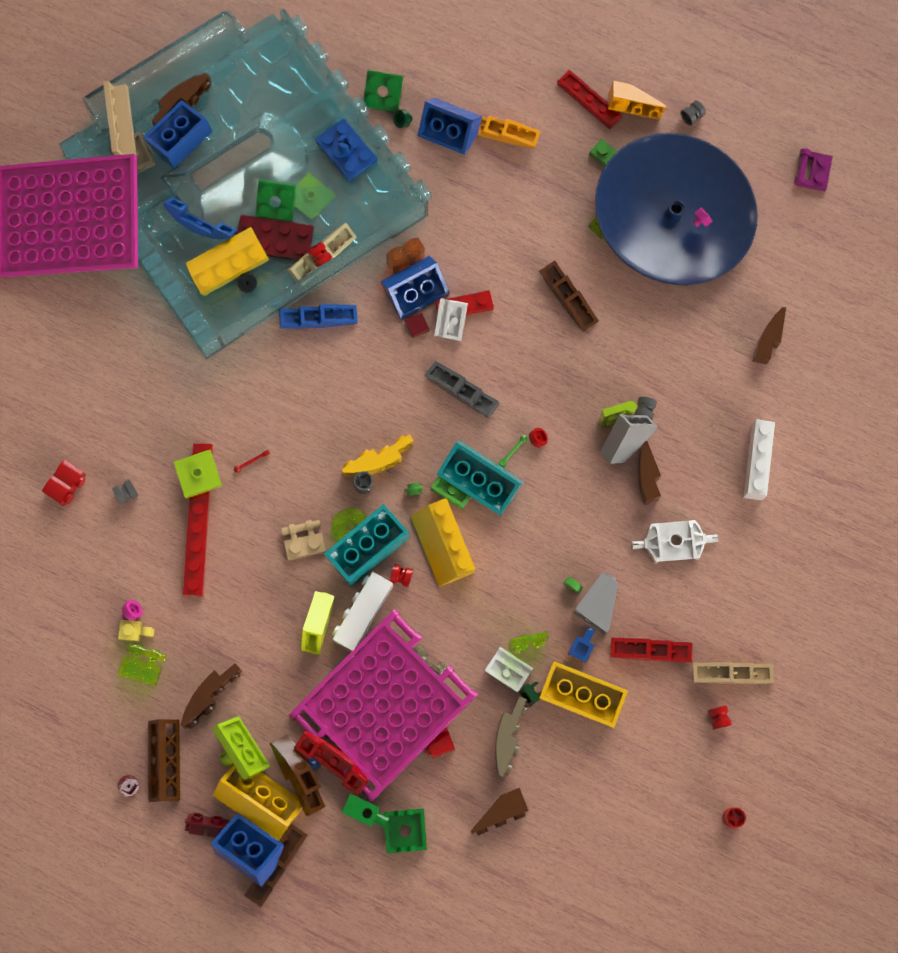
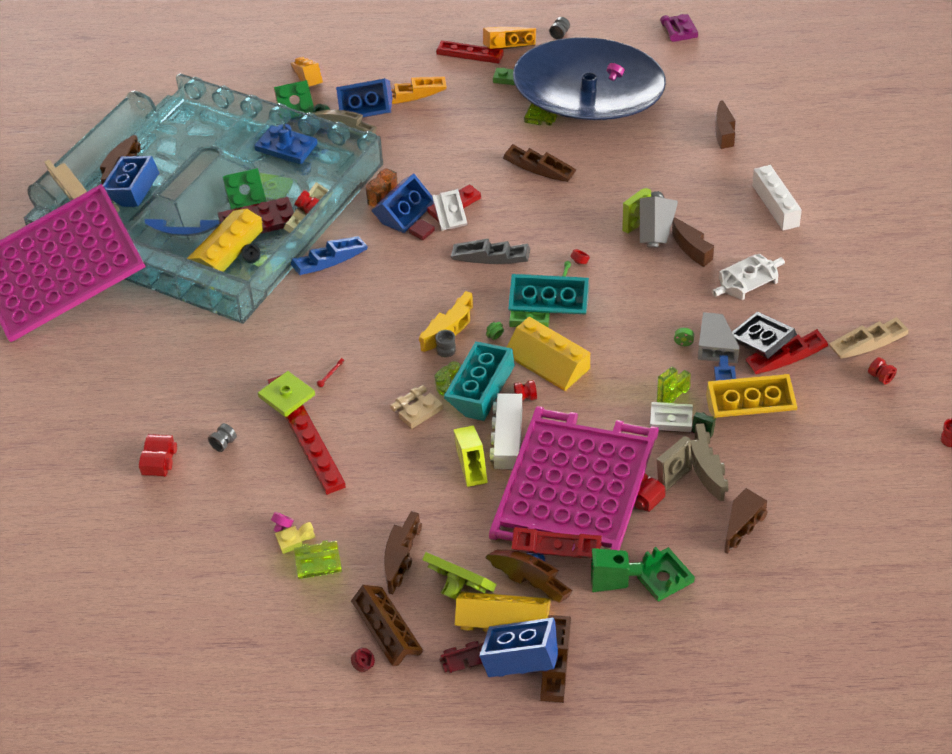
camera: 20 degrees left, 30 degrees down
none -> light orange slope [291,57,323,87]
none -> dark tan slope [305,110,377,138]
none -> dark tan plate [657,436,692,492]
none -> plate [732,311,797,358]

